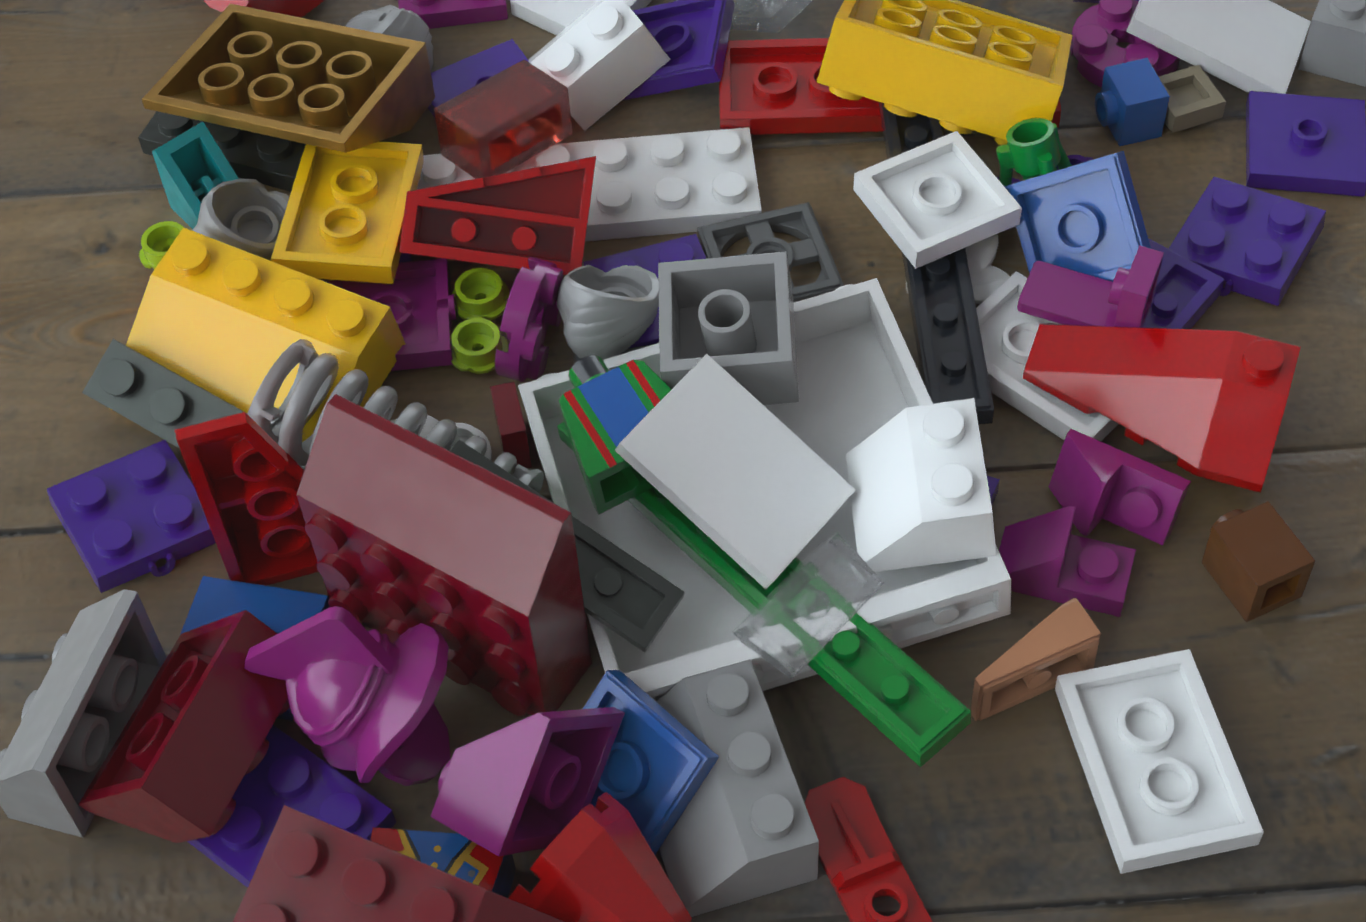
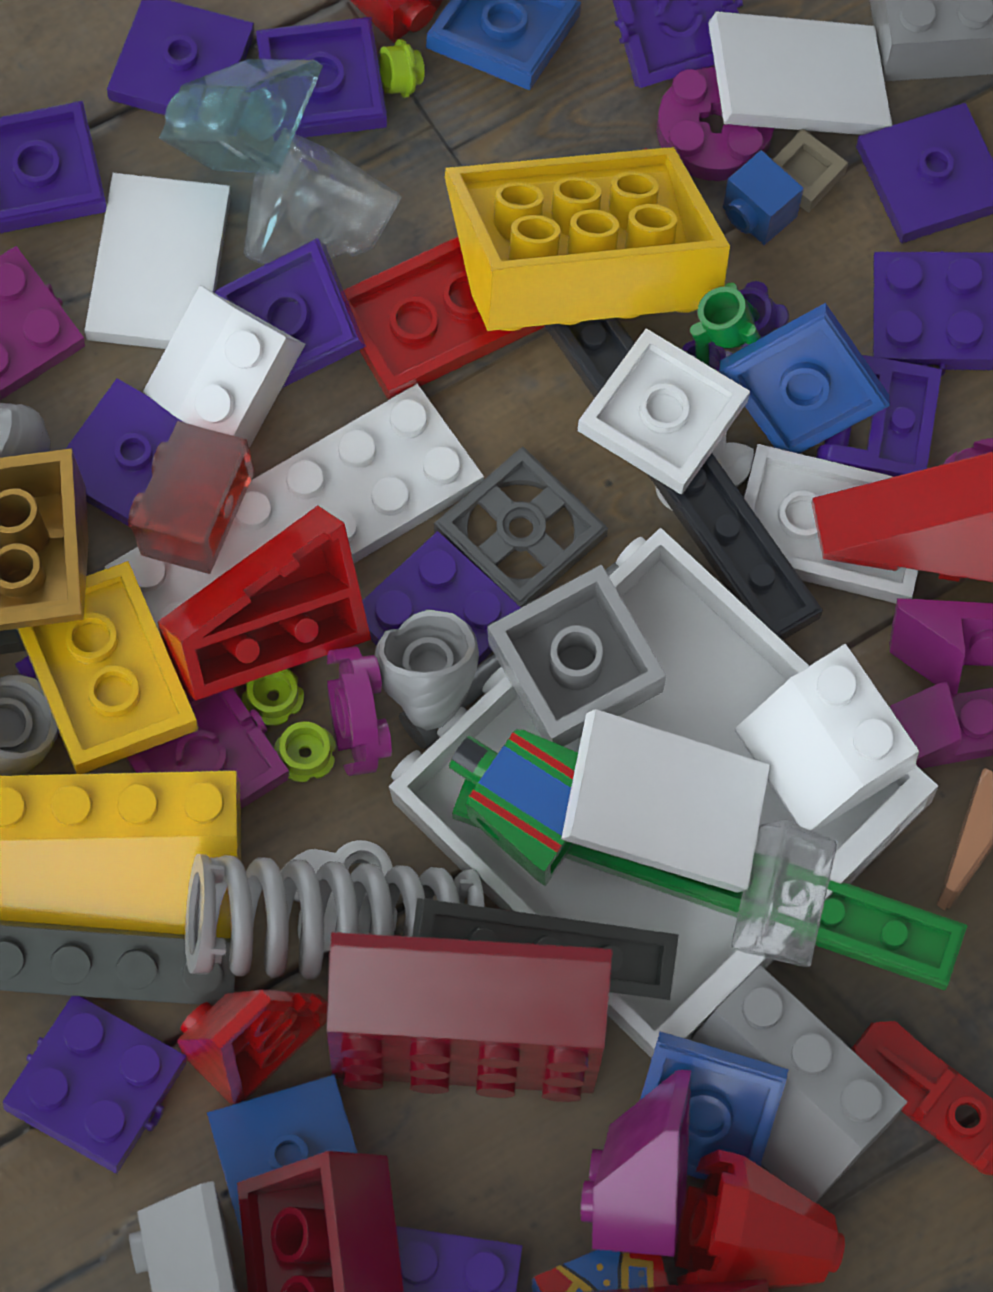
camera: 35 degrees left, 15 degrees up
magenta helmet [244,606,451,786] -> none
dark red tile [490,382,532,468] -> none
magenta bracket [1017,245,1164,328] -> none

